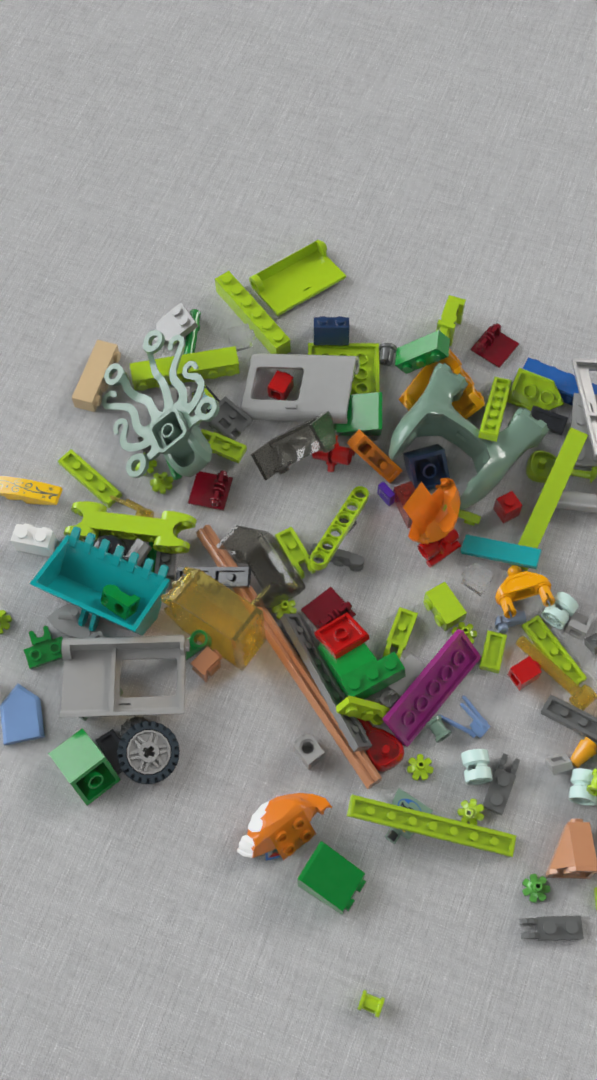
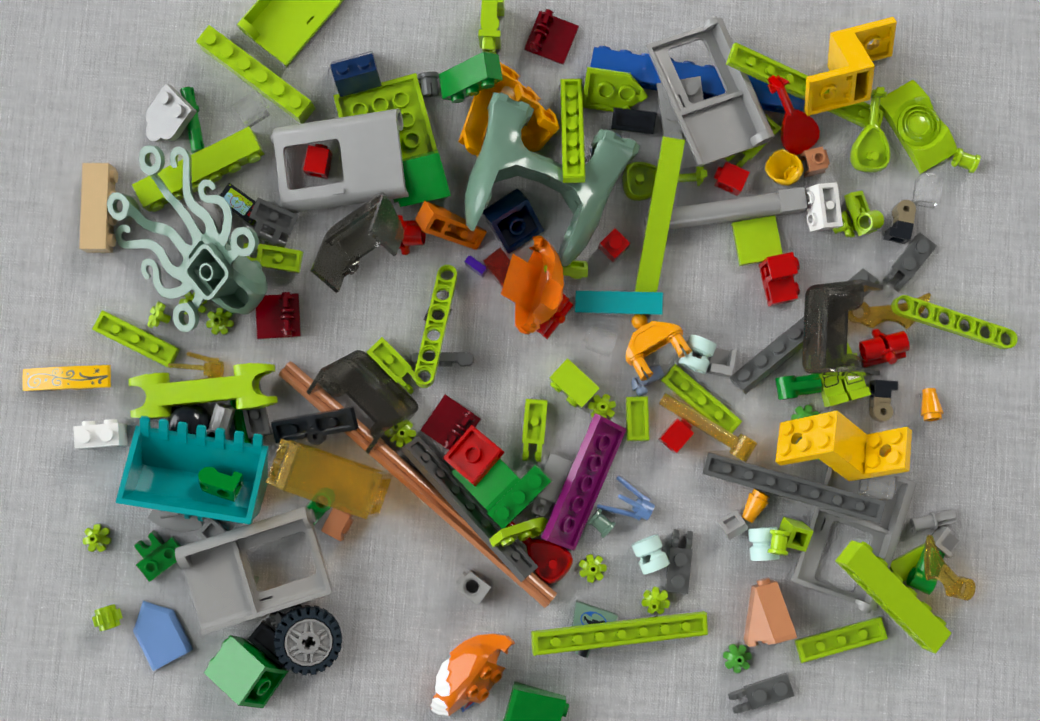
camera: 15 degrees left, 20 degrees up
none -> lime plant [147,301,171,328]

